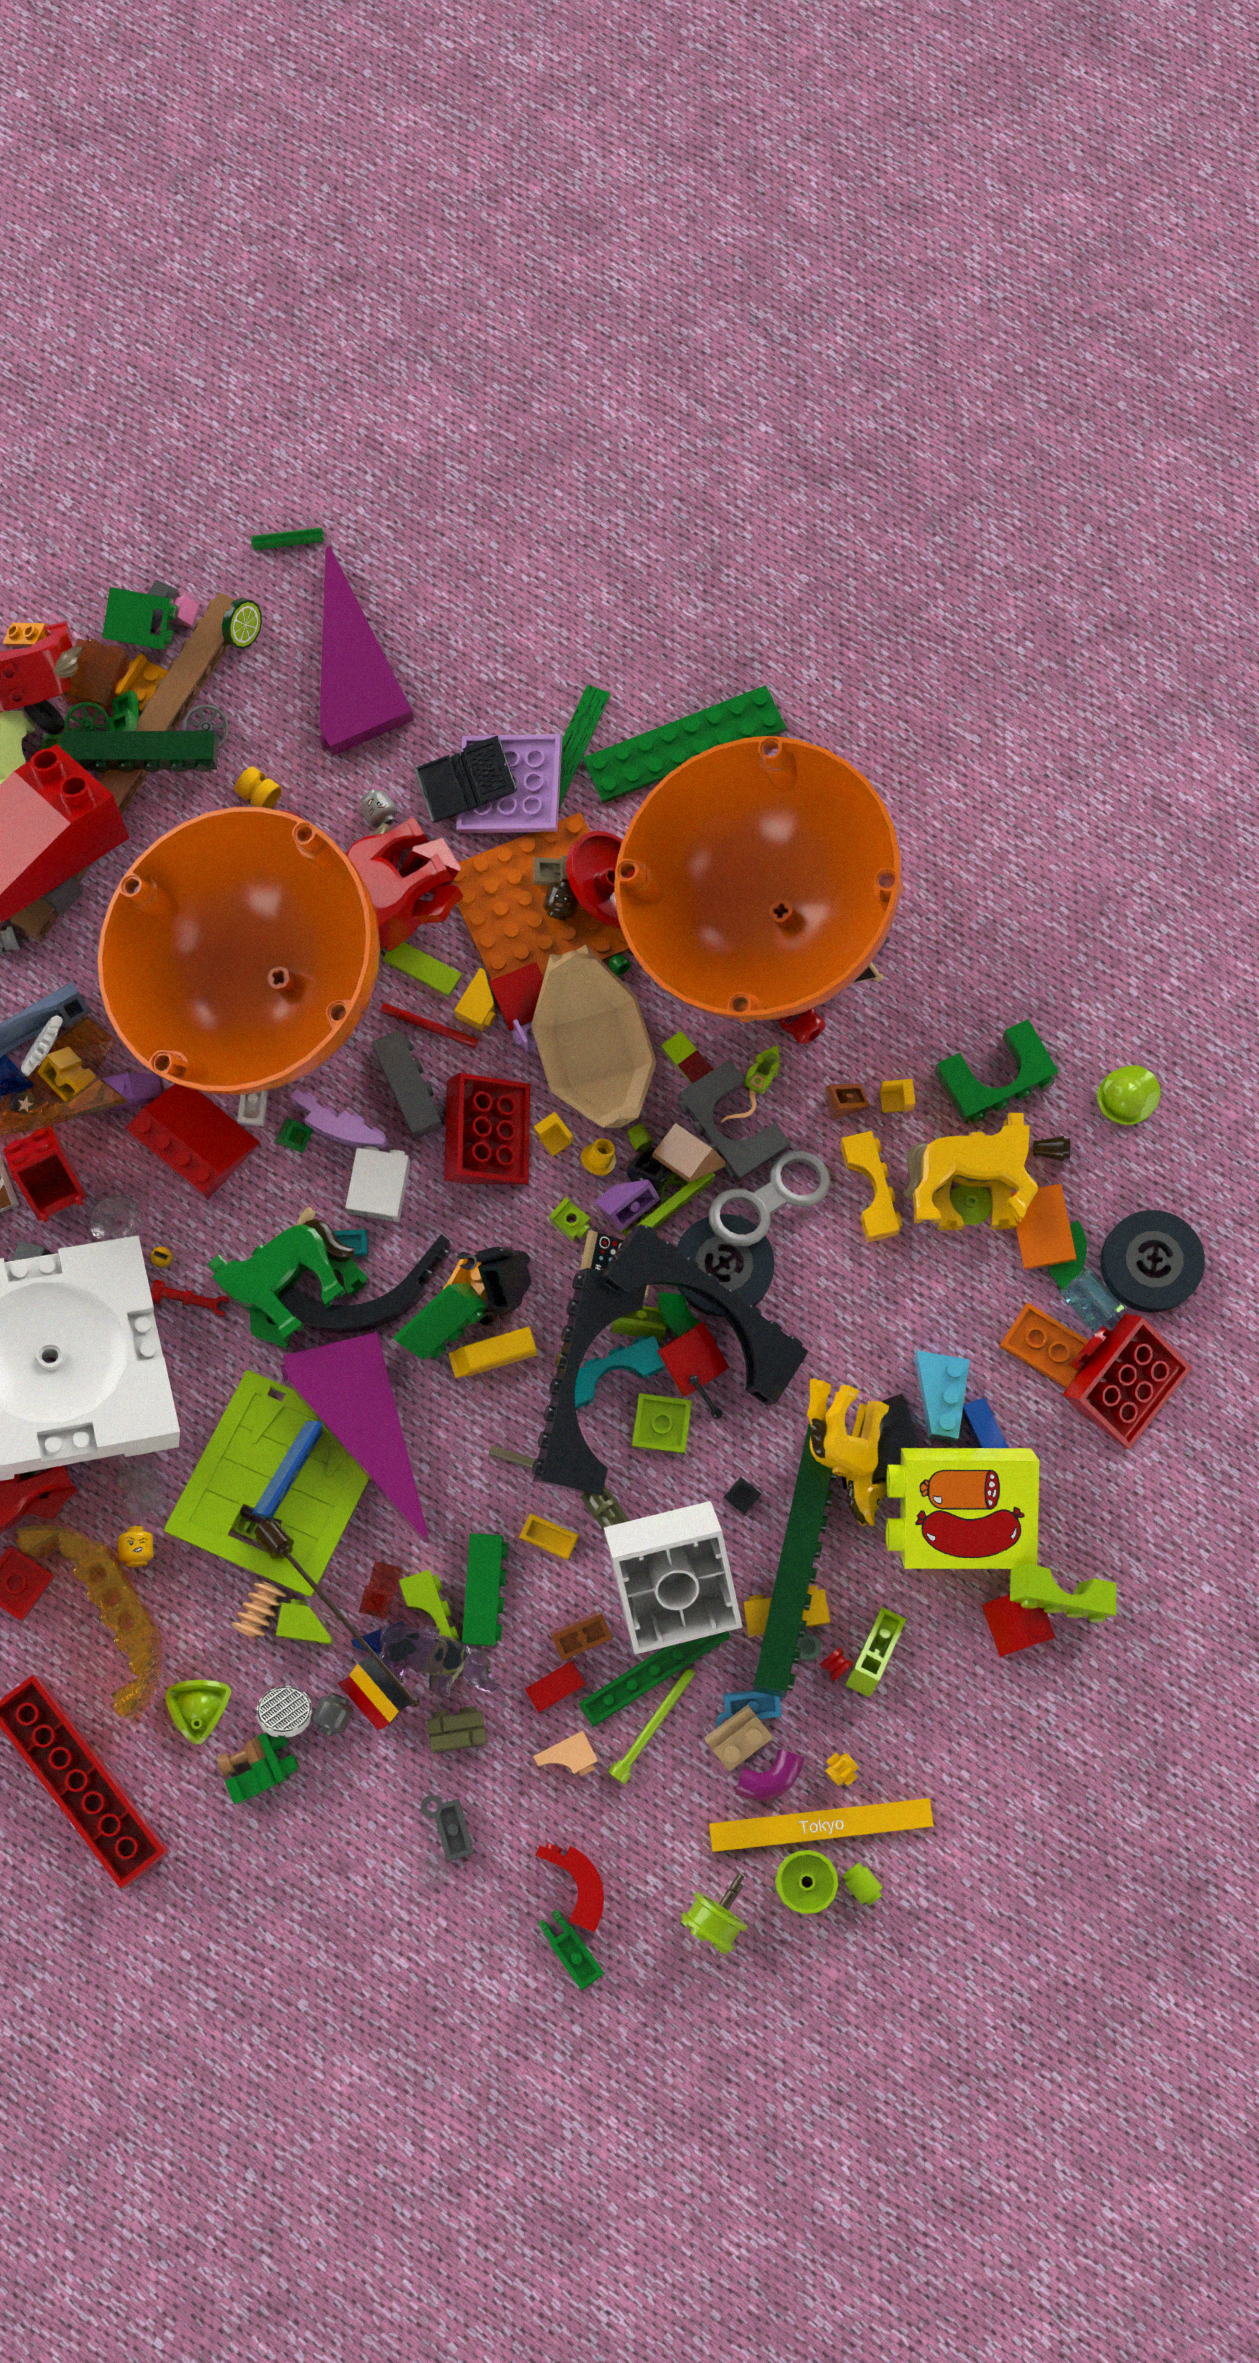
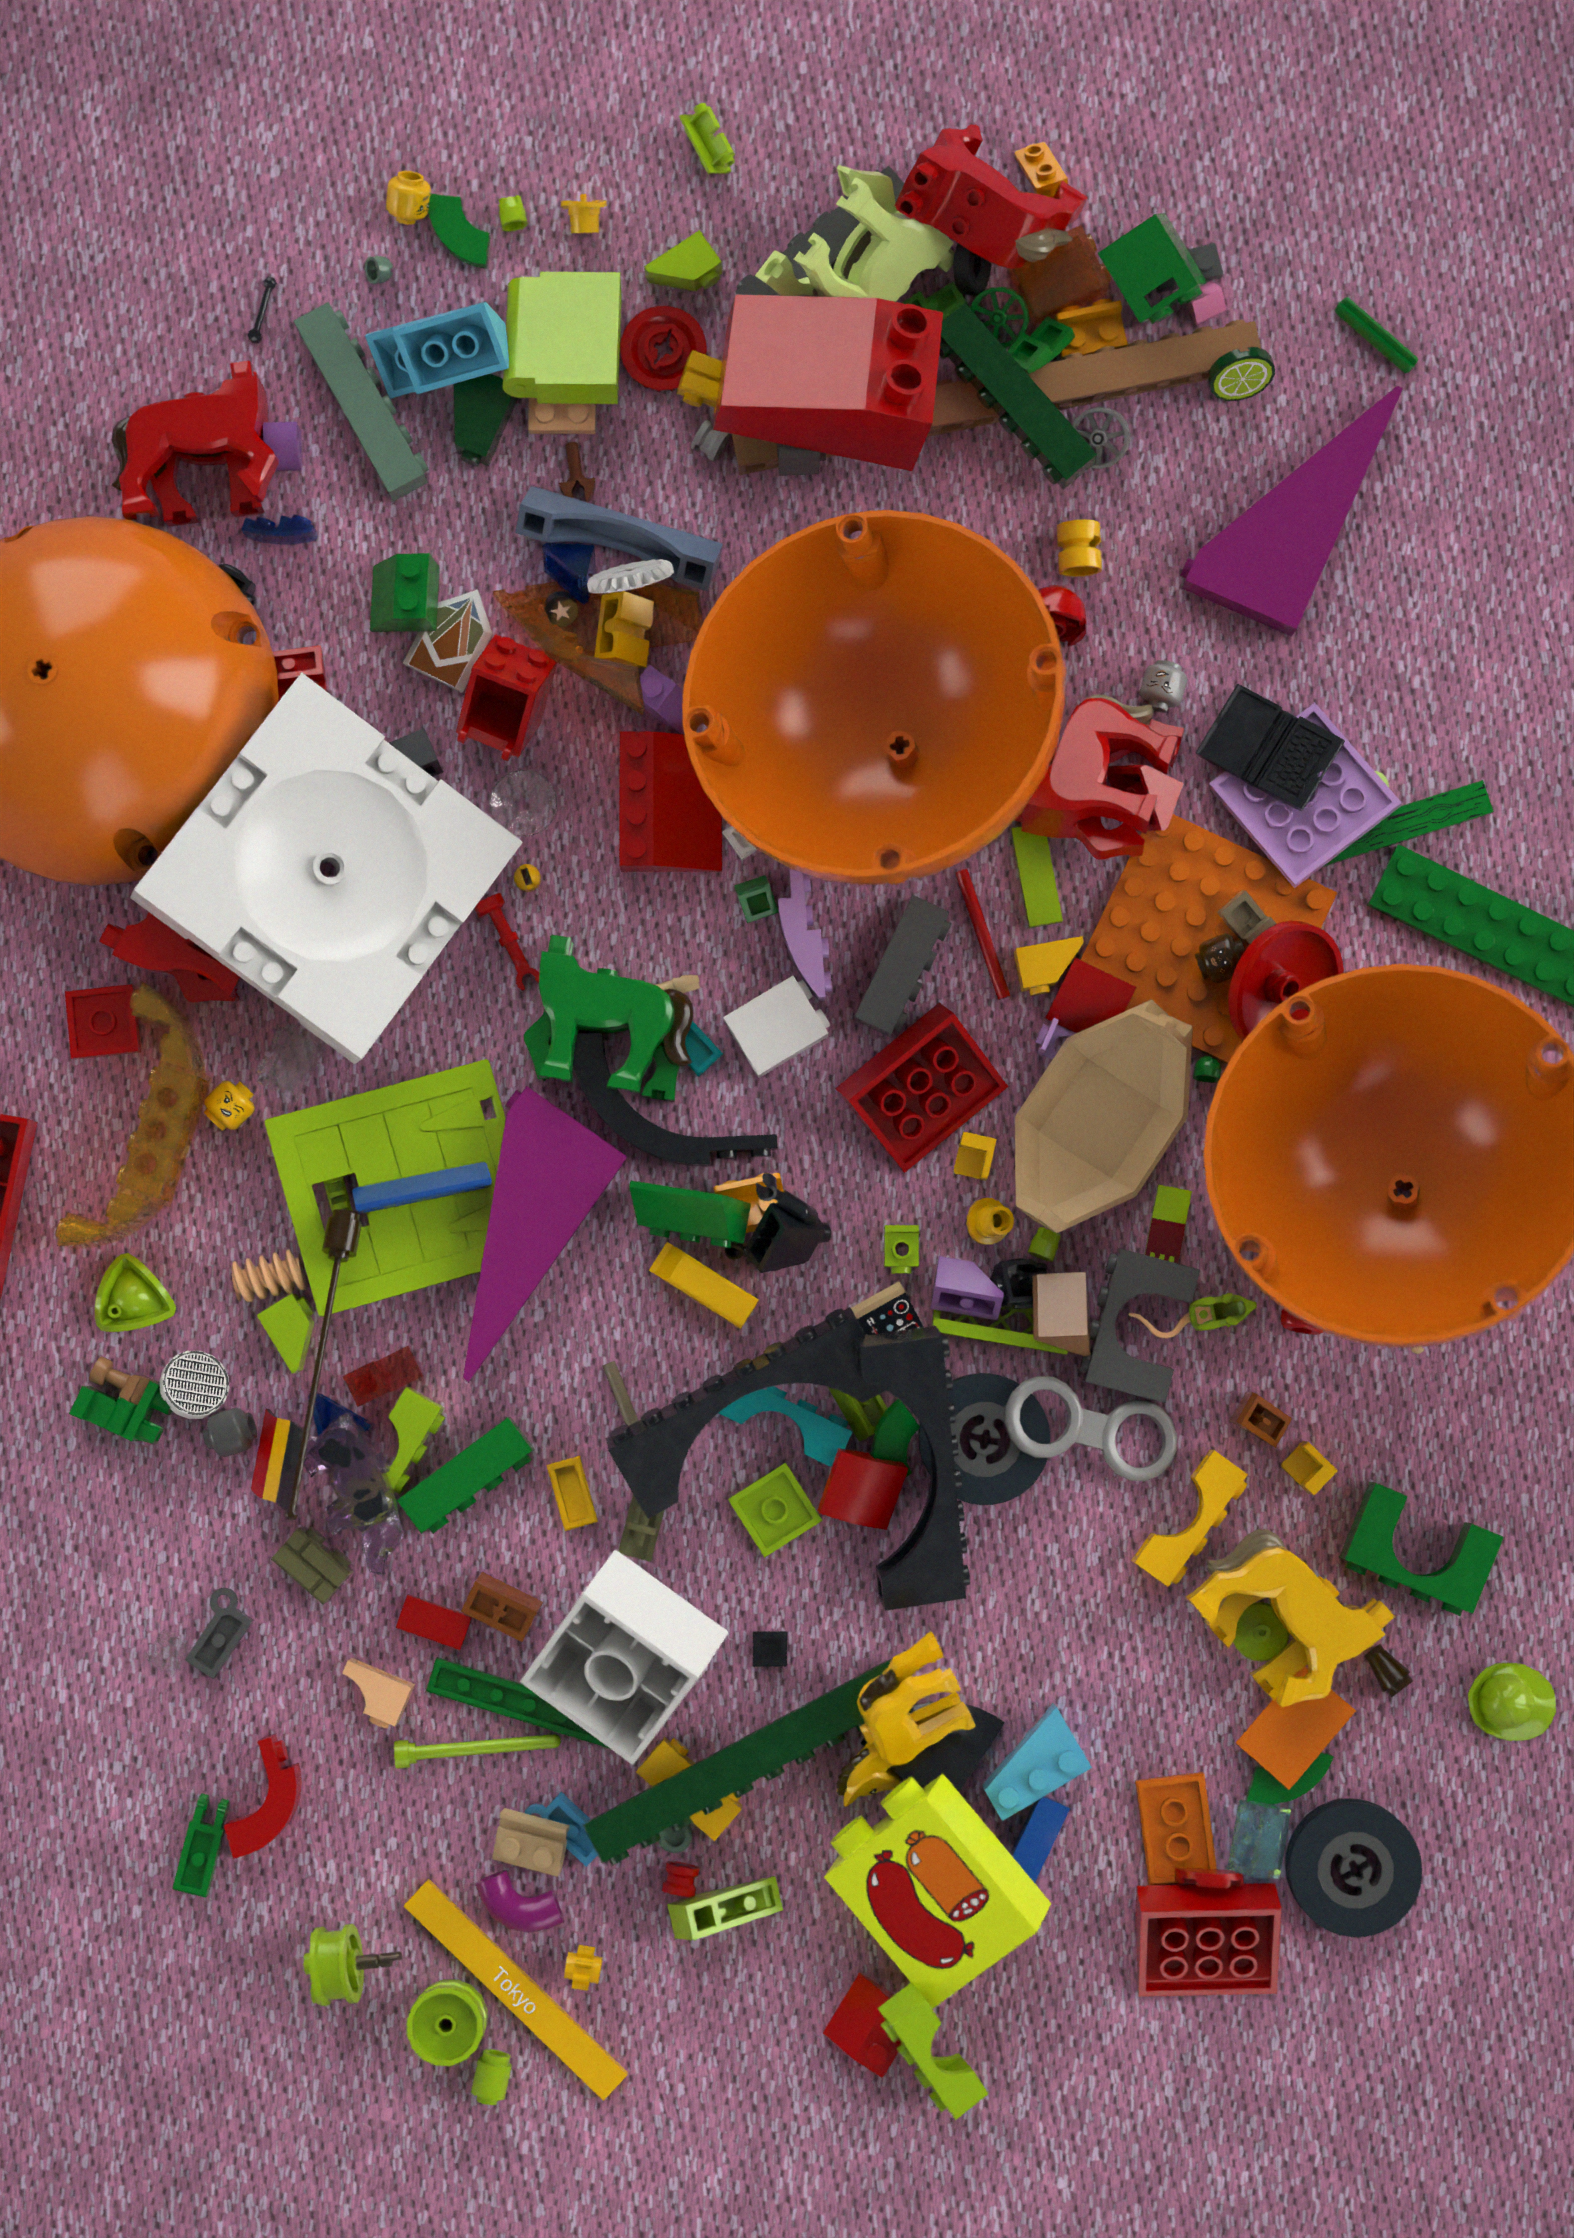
camera: 50 degrees right, 10 degrees up
black hinge [689,1374,722,1419] -> none

